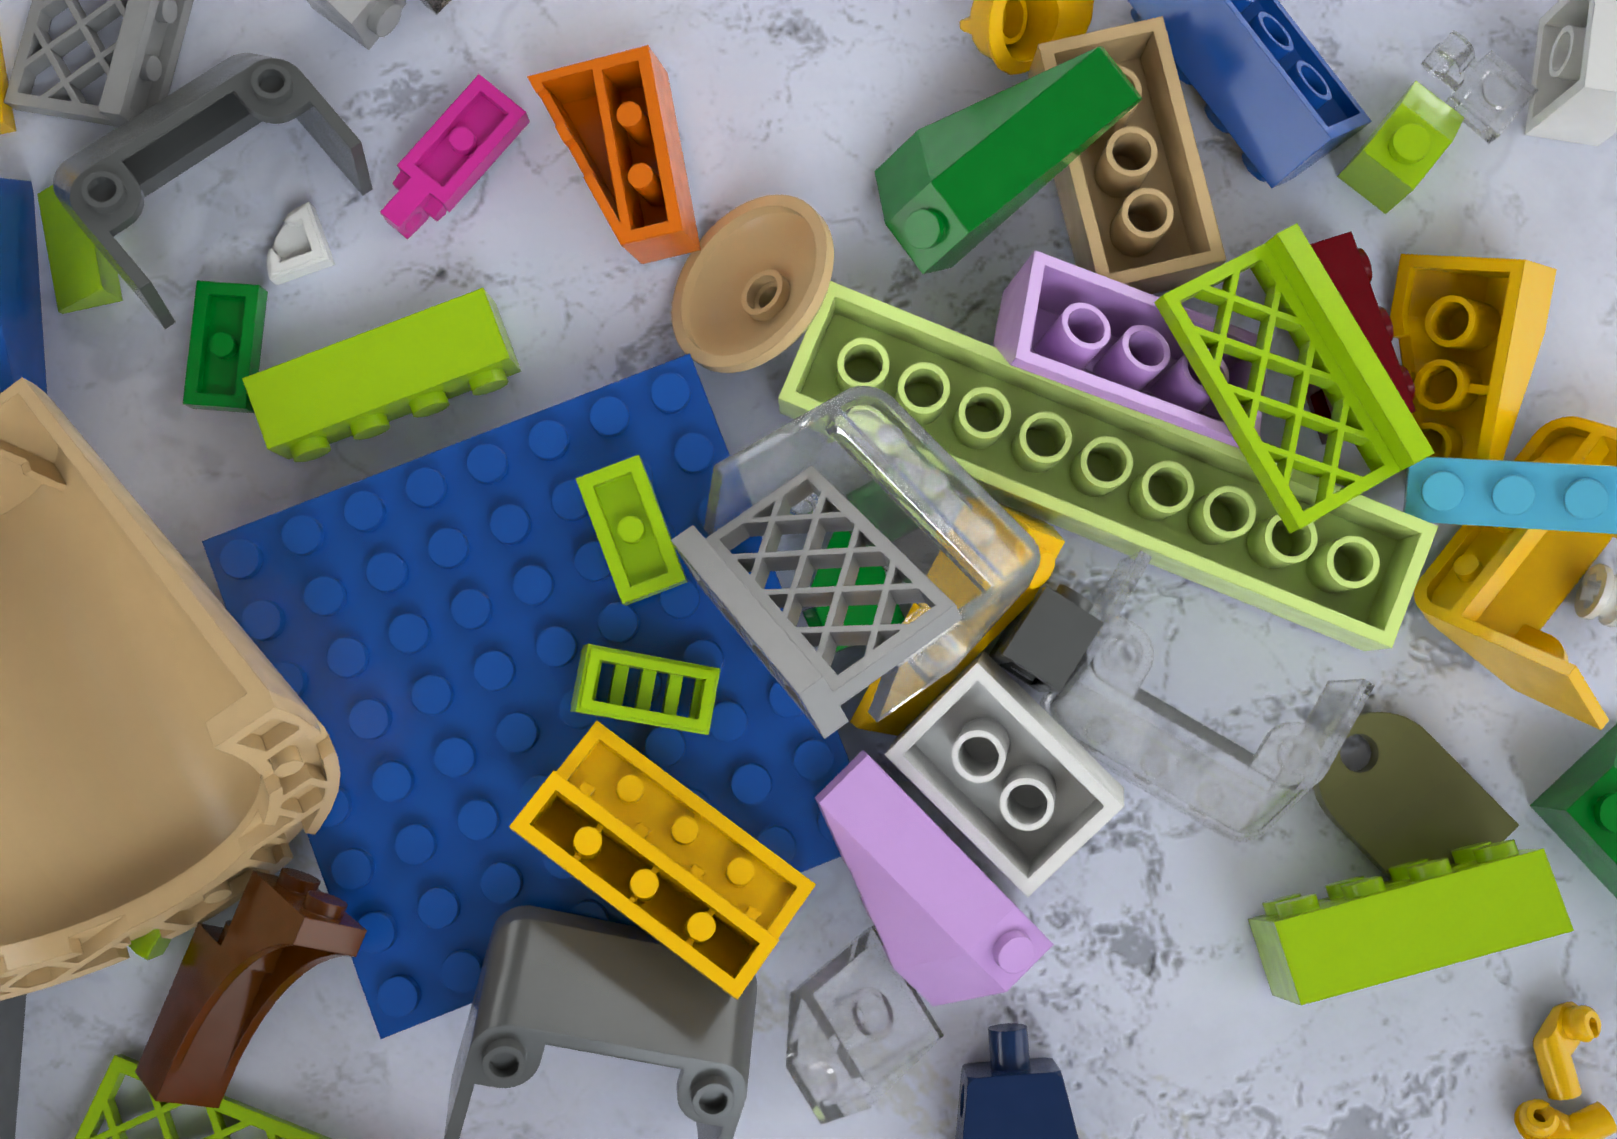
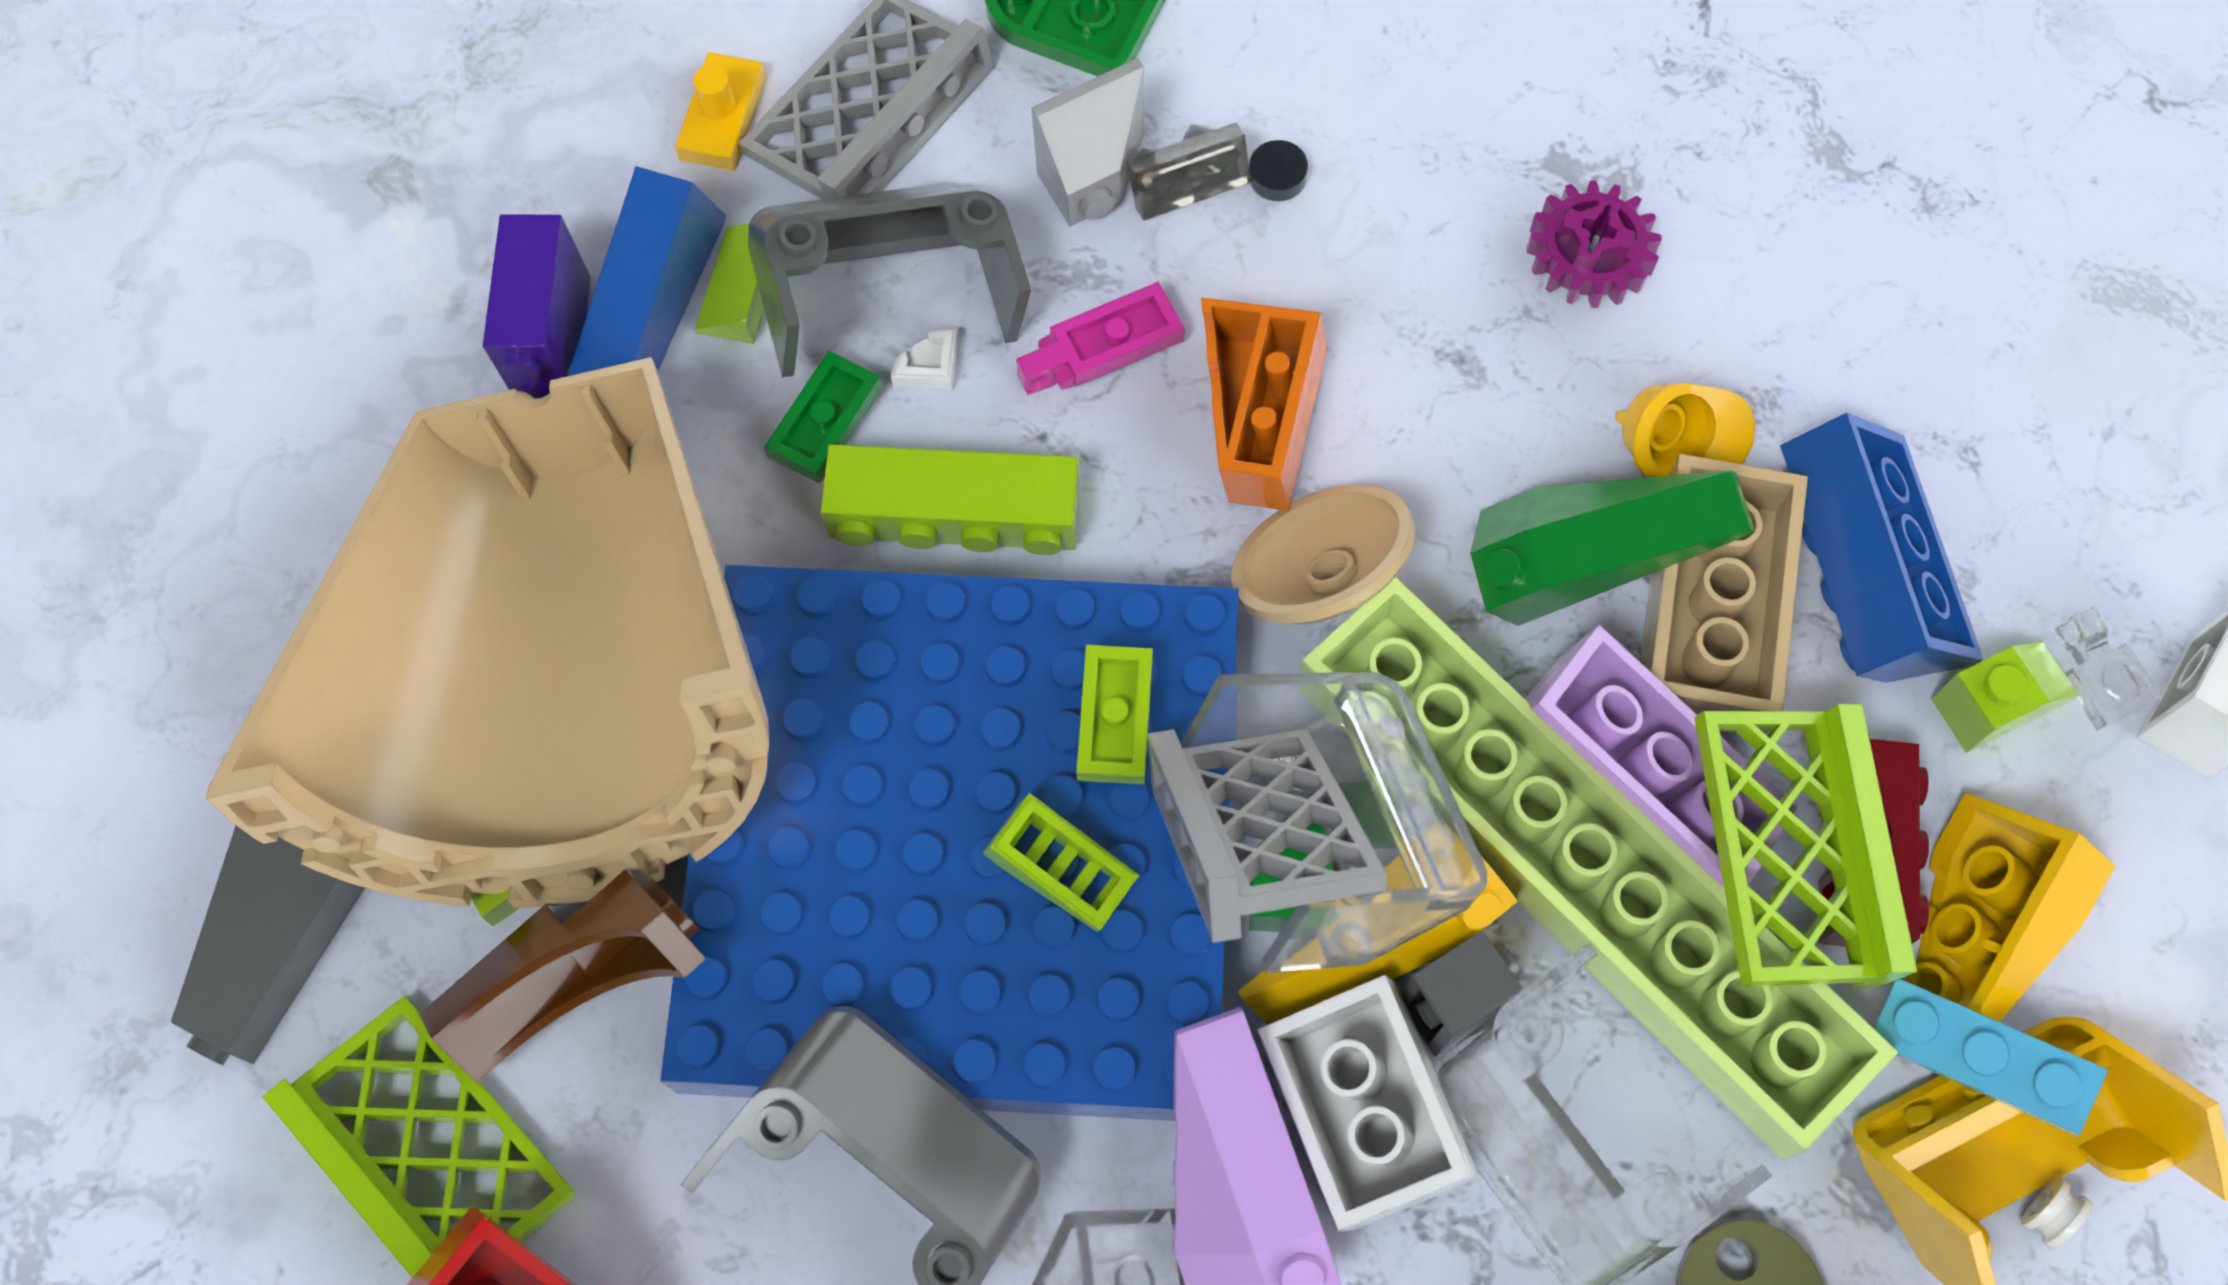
camera: 25 degrees right, 15 degrees down
yellow brick [509,720,816,1000] -> none

